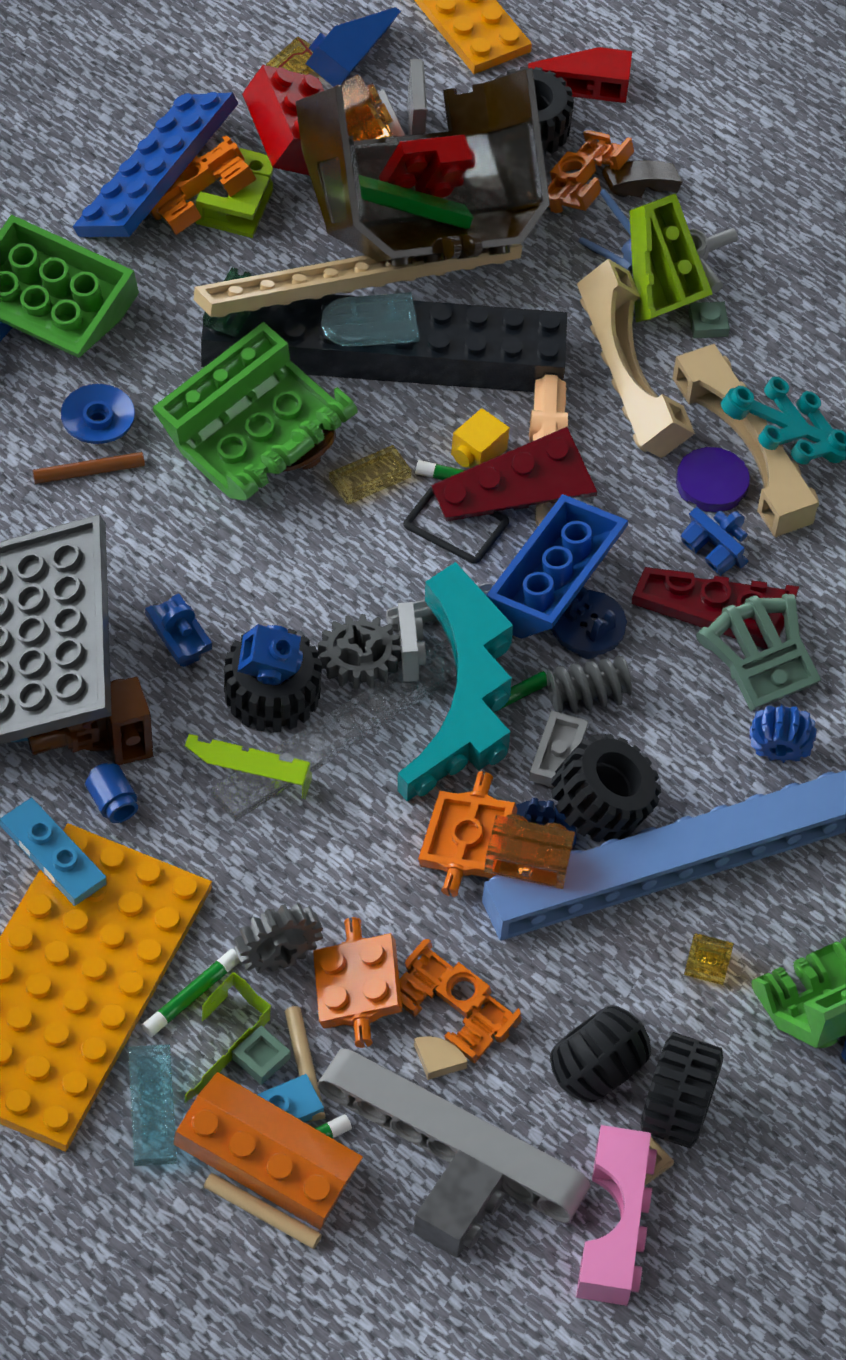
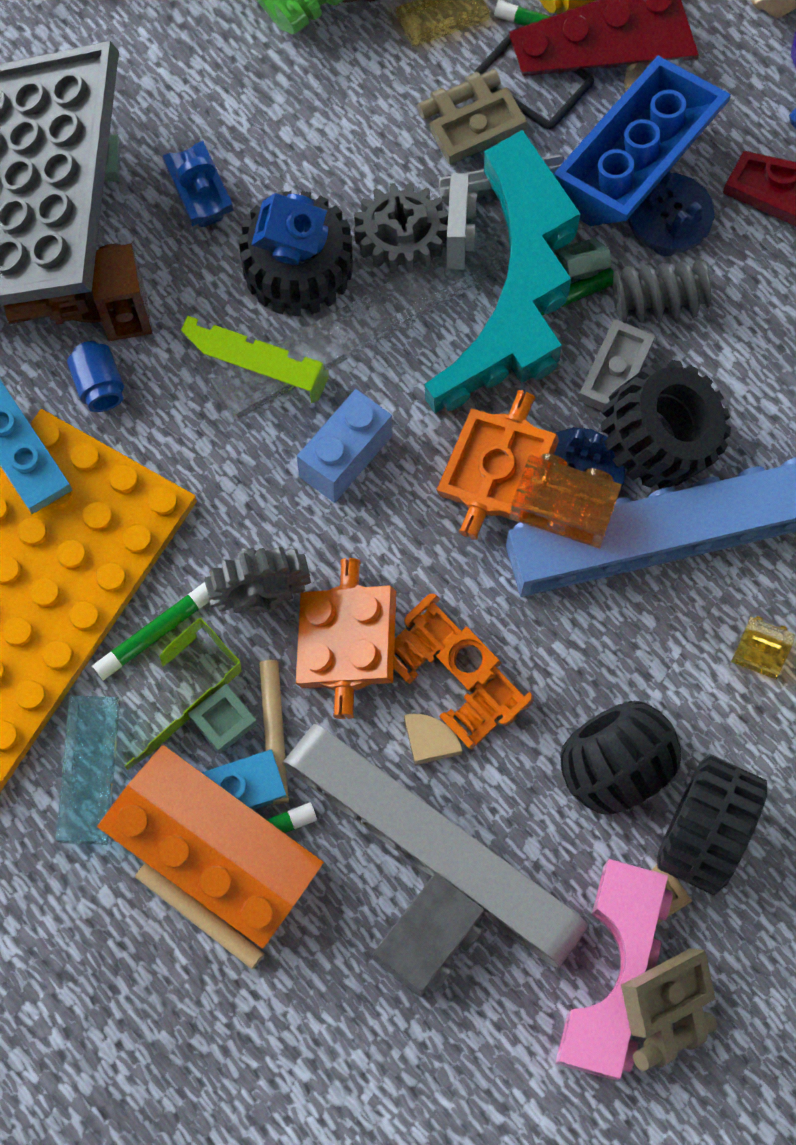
camera: 10 degrees right, 15 degrees up
none -> medium blue piece [297,388,392,503]
none -> dark tan plate [417,69,527,165]
none -> sand green plate [554,238,612,279]
none -> dark tan plate [621,948,717,1071]

